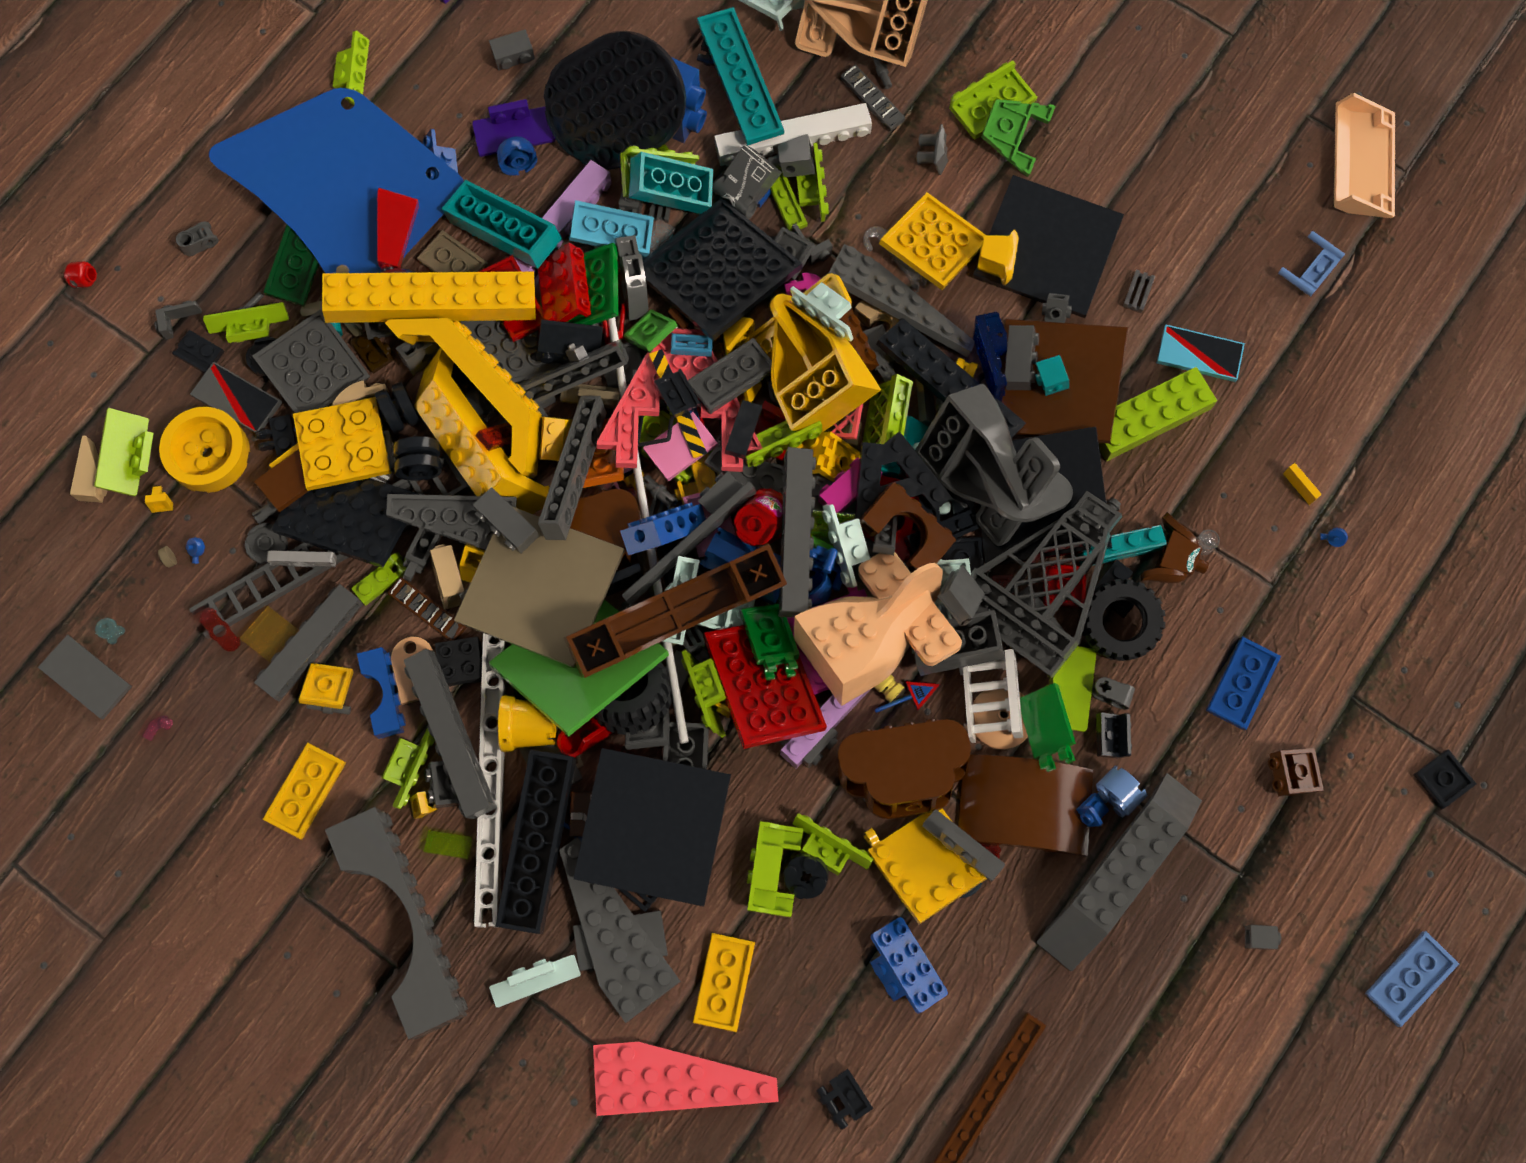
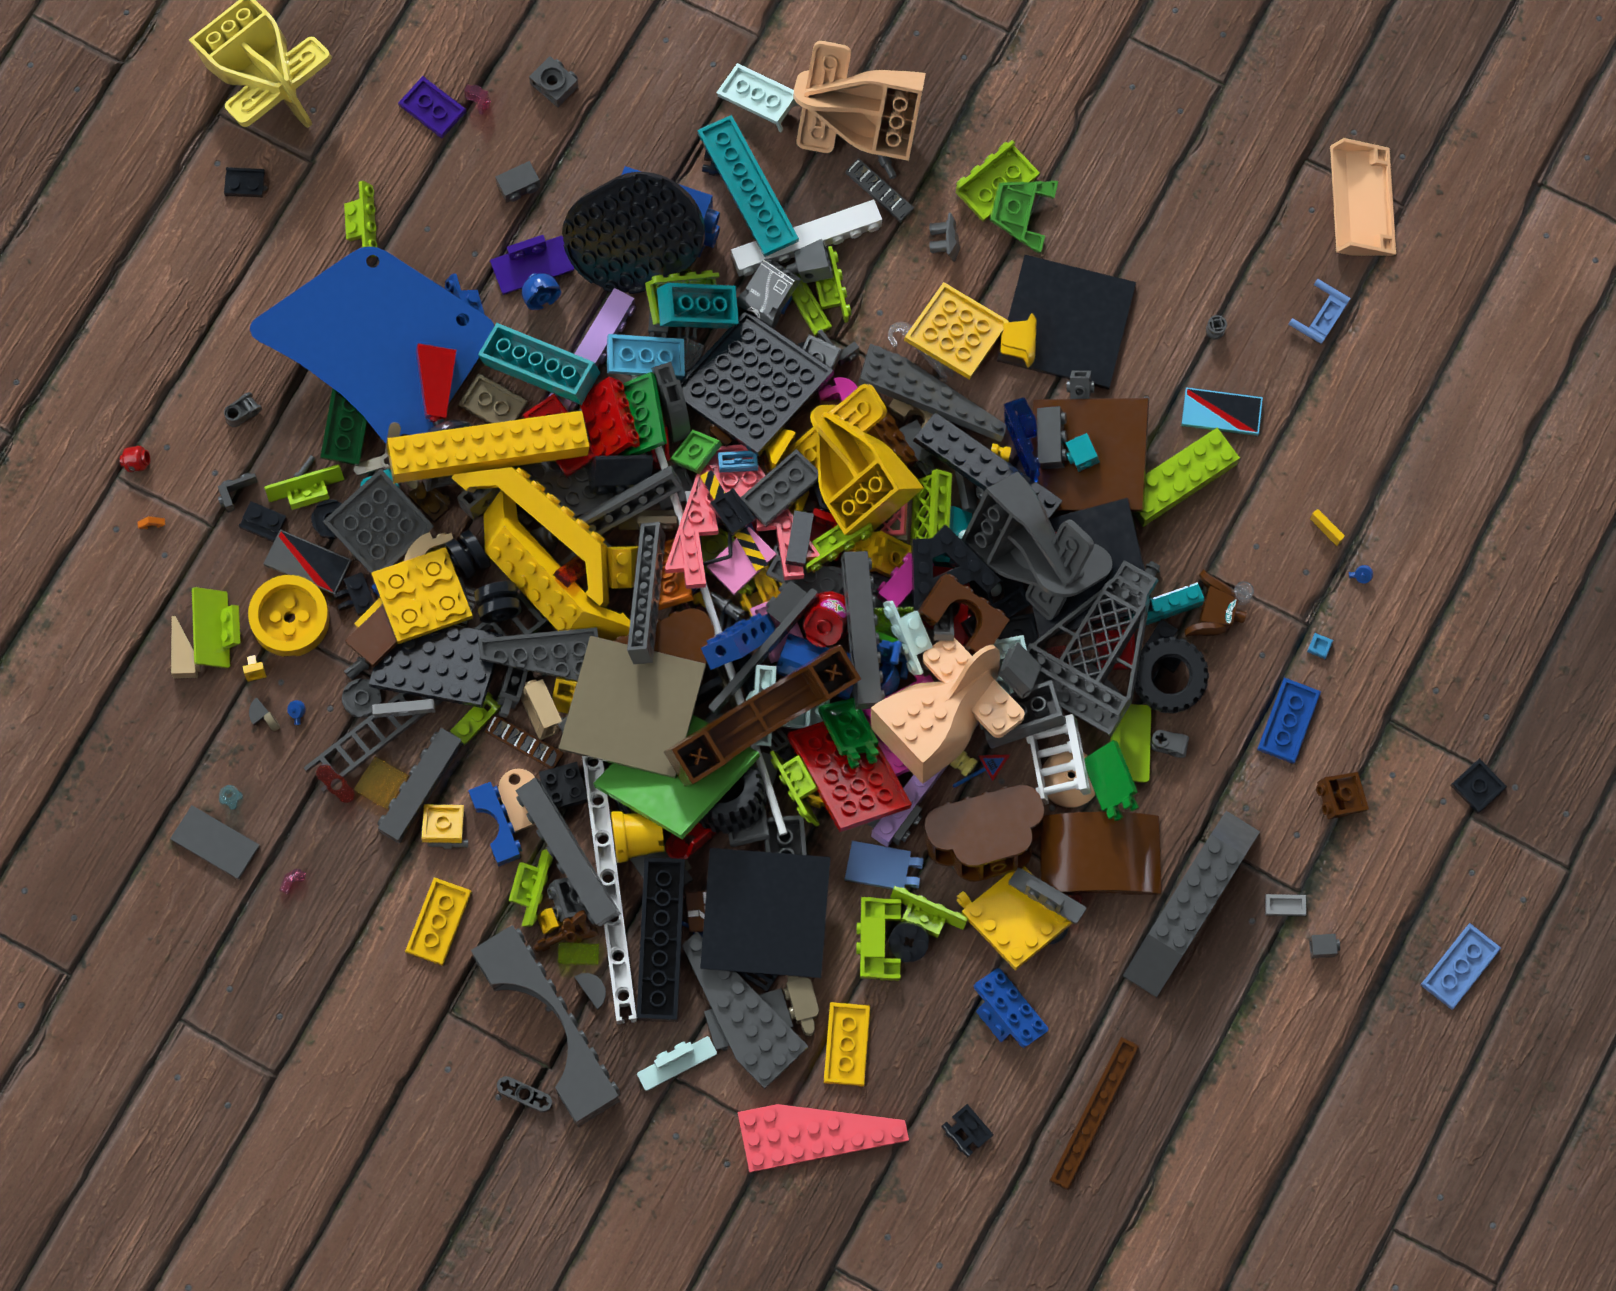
camera: 10 degrees left, 0 degrees up
dark grey brick [473,487,539,553] -> none
flat silver piece [565,343,587,361] -> none
light aqua bracket [790,282,853,341] -> none
blue bracket [1077,793,1109,827] -> none
black bracket [1096,713,1132,759] -> none
medium blue brick [1096,765,1147,818] -> none
flat silver tile [1123,269,1155,313] -> none
none -> orange tile [137,516,165,529]
none -> black plate [224,167,265,198]
none -> dark grey tile [249,697,268,726]
none -> dark grey beam [497,1076,552,1113]
none -> reddish brown piece [534,910,599,952]
none -> dark grey tile [574,973,606,1010]
none -> dark tan hinge [784,976,819,1037]
none -> medium blue tile [845,841,924,889]
none -> dark grey wheel [1206,315,1227,340]
none -> light grey tile [1265,894,1306,916]
none -> dark azure tile [1307,633,1333,659]

